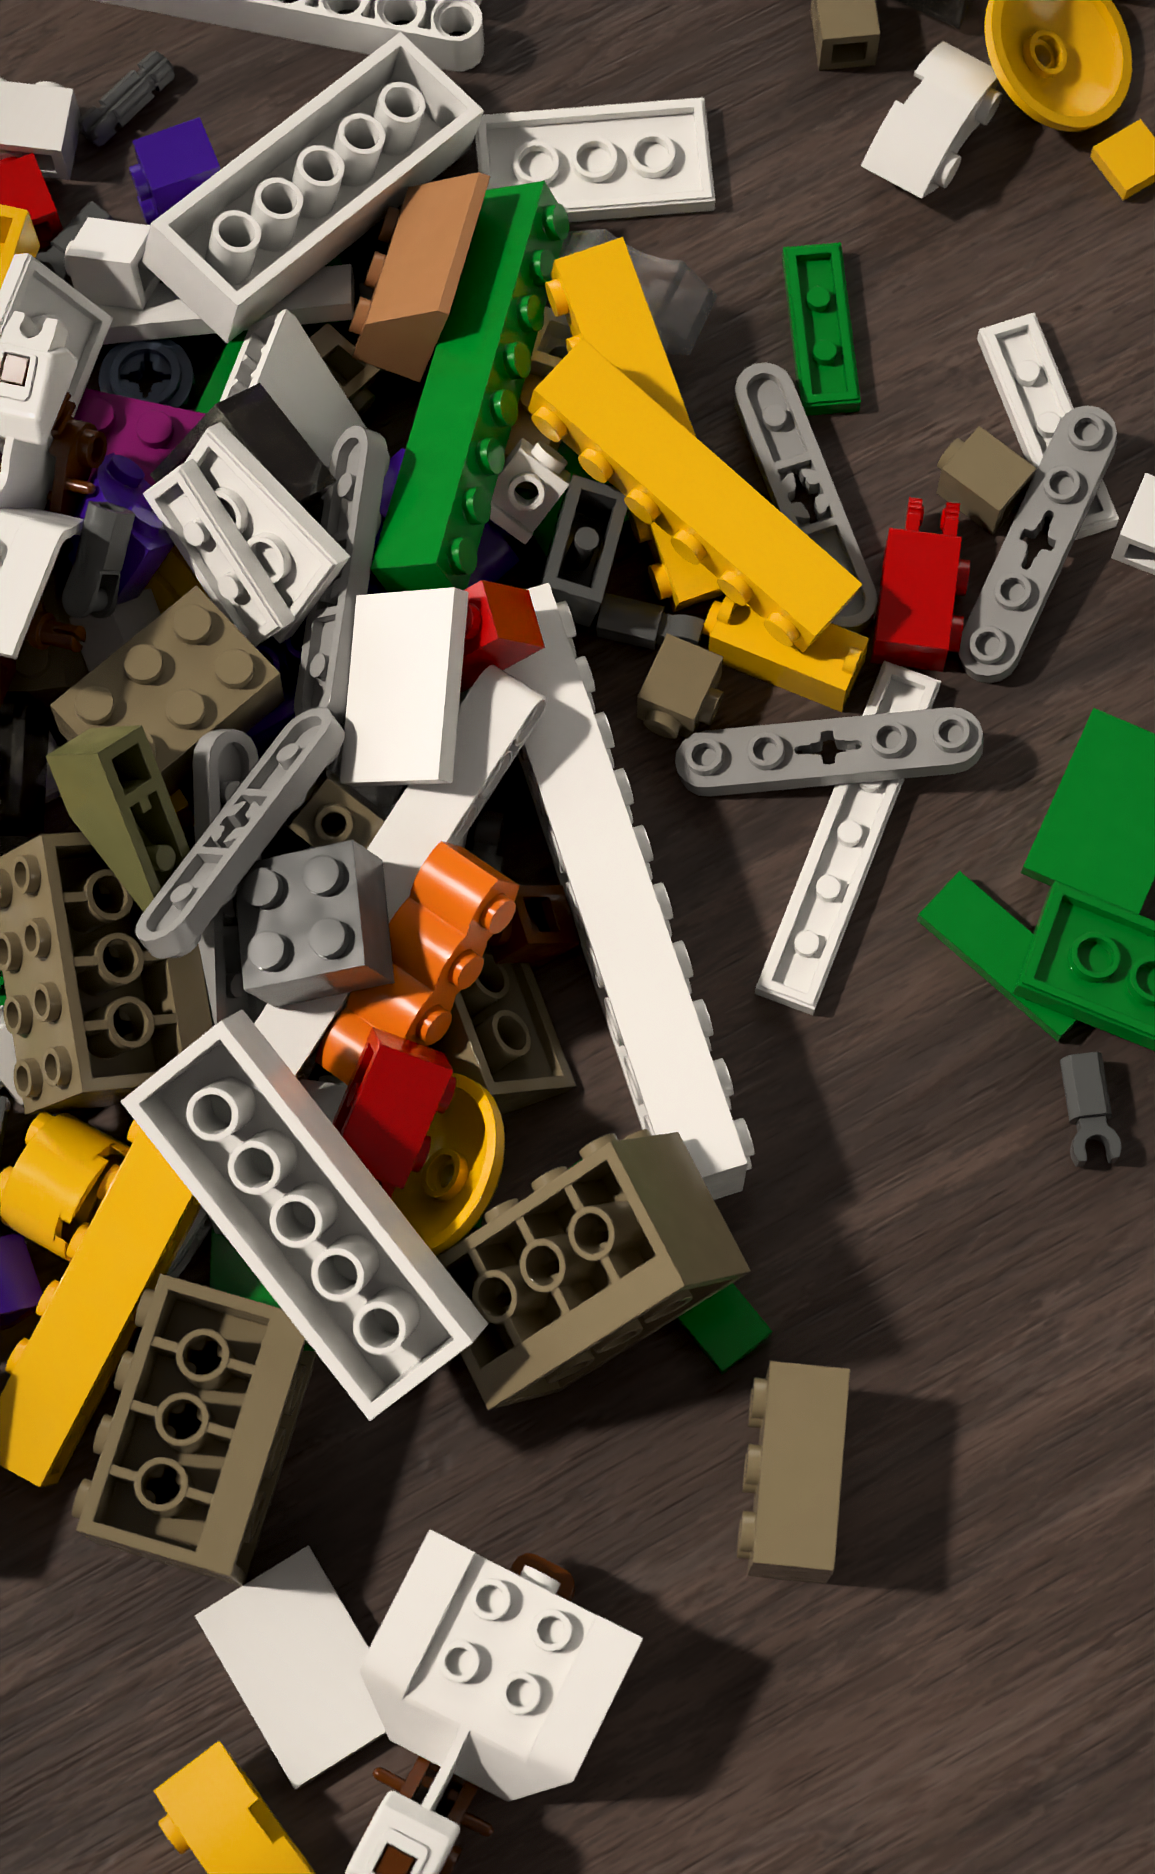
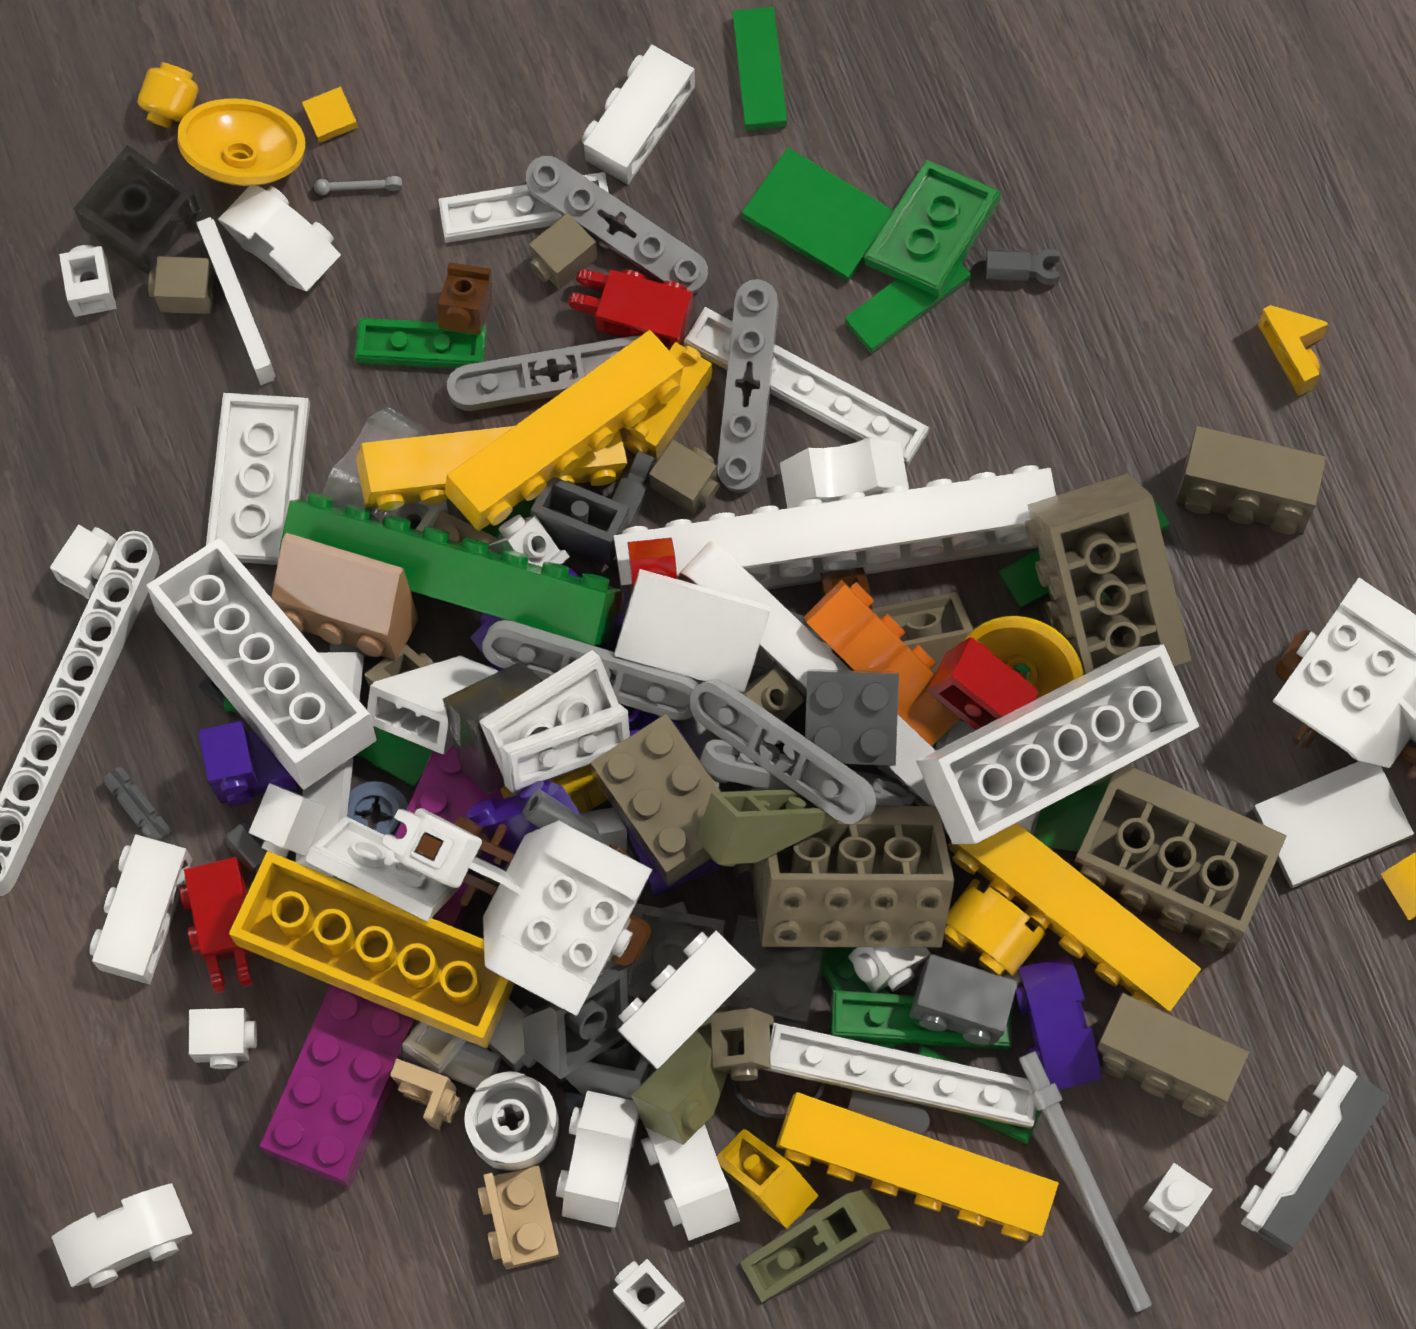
camera: 80 degrees left, 0 degrees up
none -> white tile [196,217,276,385]
none -> light grey hinge [314,176,402,196]
none -> reddish brown brick [437,262,492,335]
none -> white brick [780,437,909,508]
none -> yellow slope [1258,305,1329,396]

